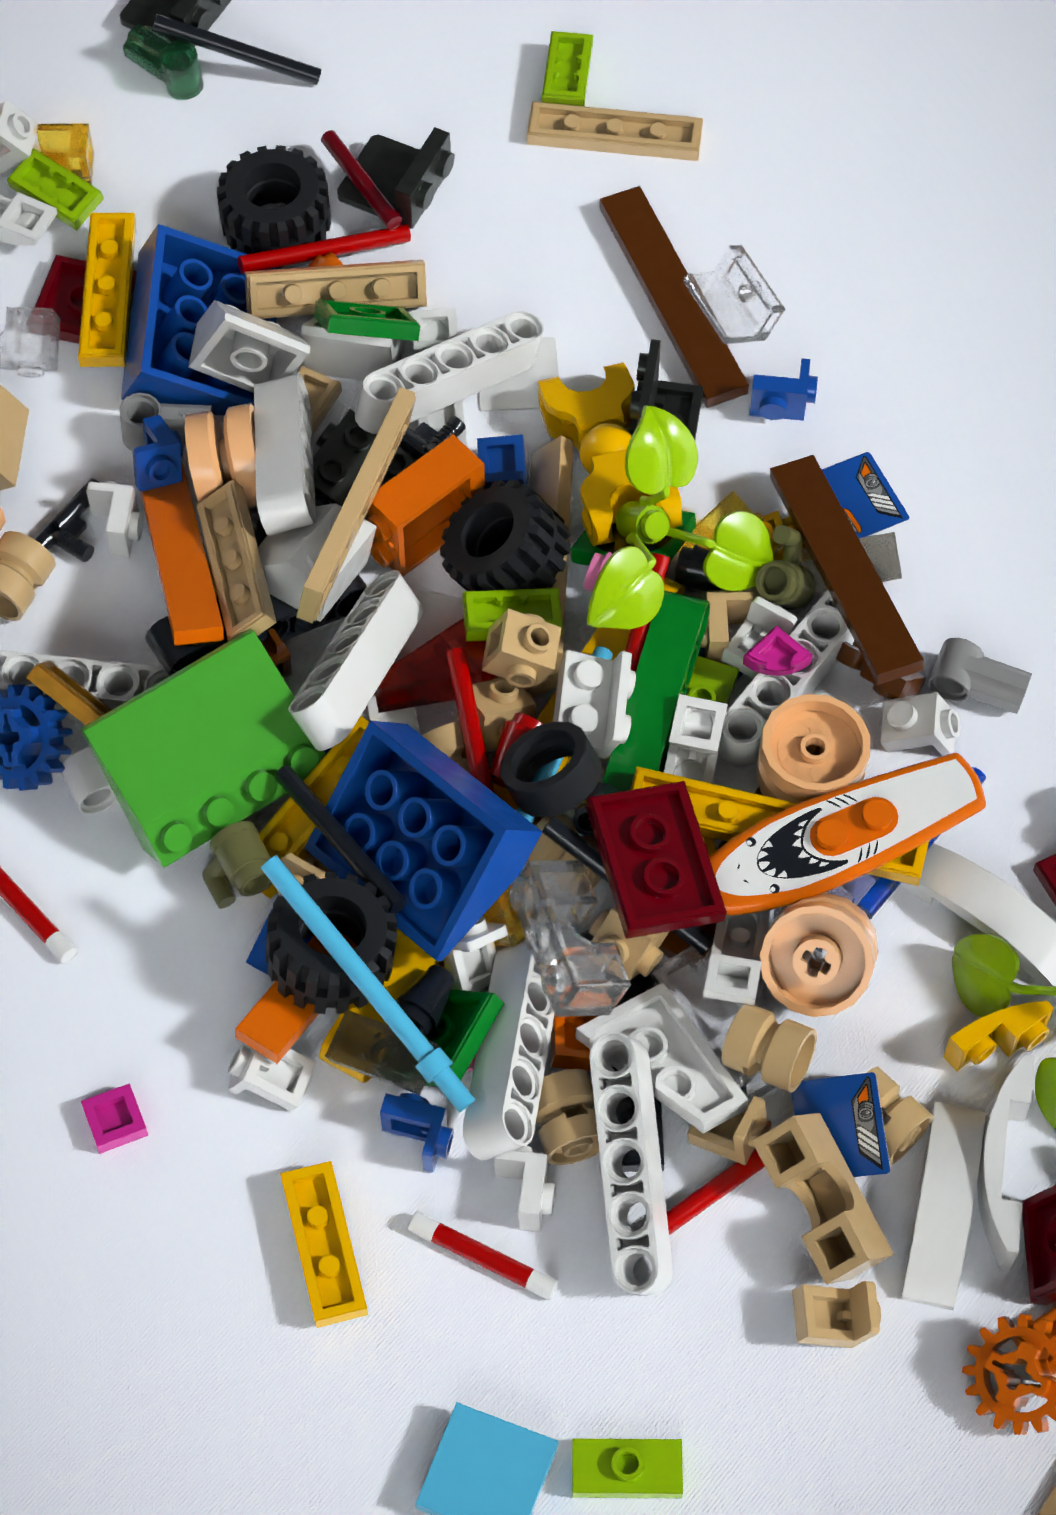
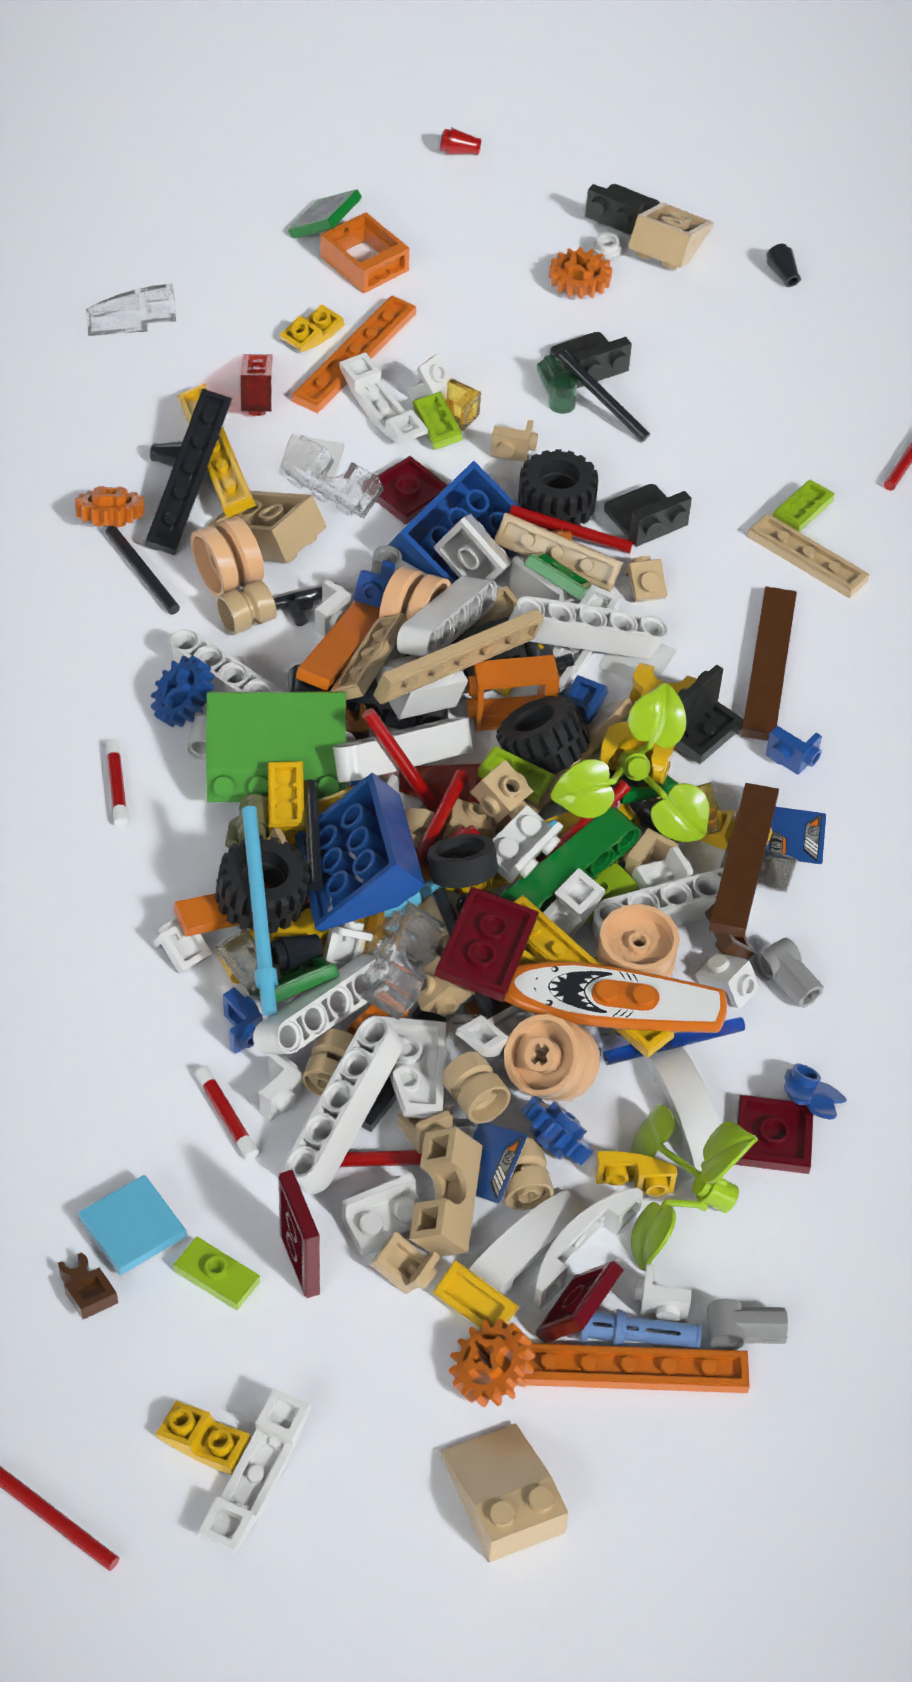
camera: 30 degrees right, 10 degrees down
pearl gold tile [26,661,111,726] -> none
yellow tile [78,212,136,367] -> none
dark pink tile [81,1083,149,1154] -> none
yellow plate [280,1161,369,1328] -> none
dark red bar [321,130,402,230] -> none
clear panel [683,245,786,344] -> none
dark pink tile [743,625,813,676] -> none
olive piece [755,525,816,611] -> none
none -> yellow plate [268,761,305,832]
none -> dark red tile [278,1169,320,1298]
none -> white bracket [342,1173,422,1257]
none -> red bar [362,708,439,812]
none -> yellow tile [433,1260,520,1329]
none -> tan bracket [491,419,538,462]
none -> blue gear [521,1096,595,1165]
none -> tan bracket [624,556,668,603]

